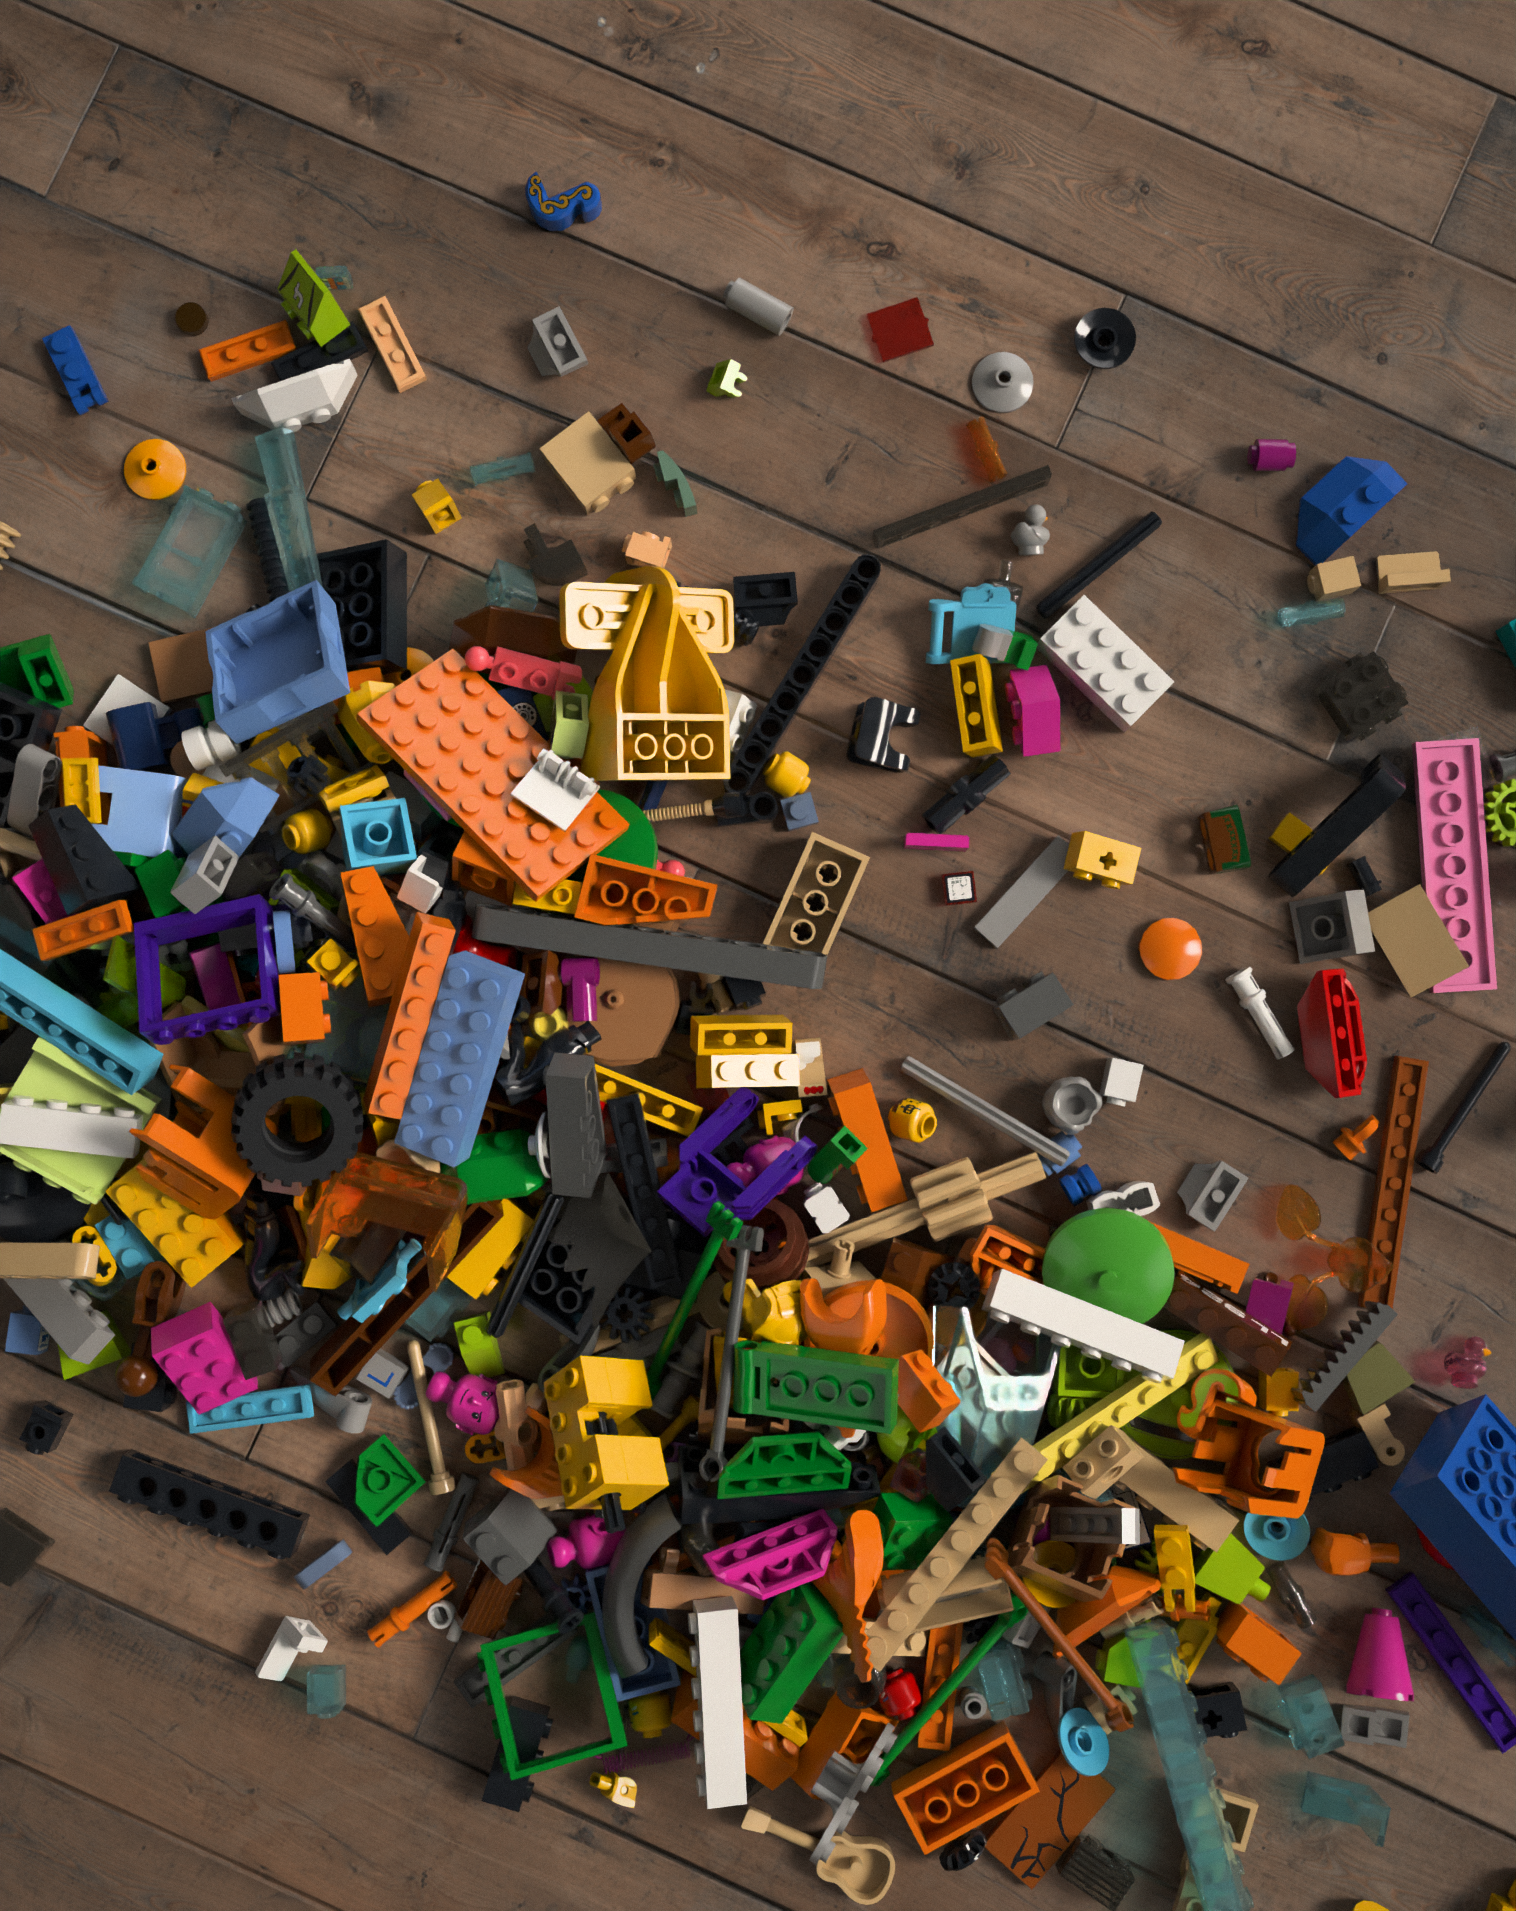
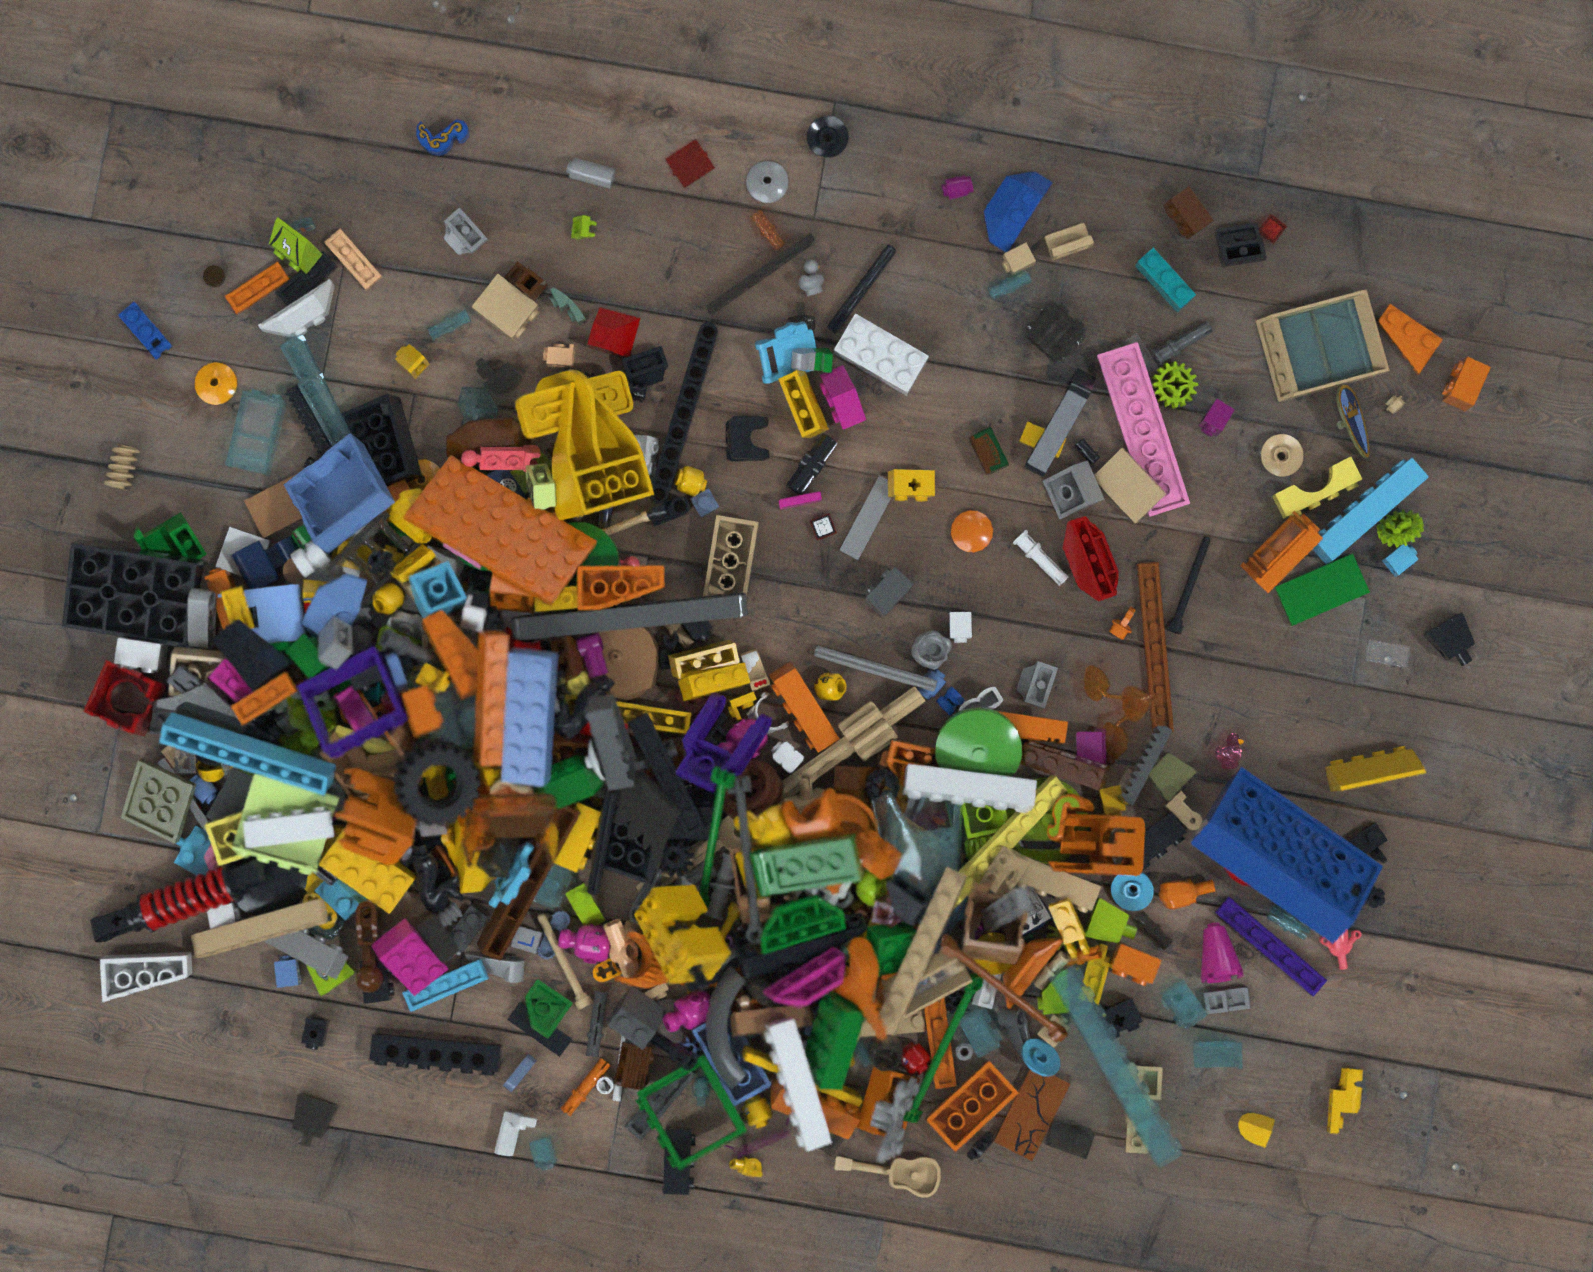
camera: 20 degrees left, 0 degrees up
white hinge [510,749,600,832] -> none
green leg [807,1126,868,1184] -> none
none -> red slope [587,307,641,358]

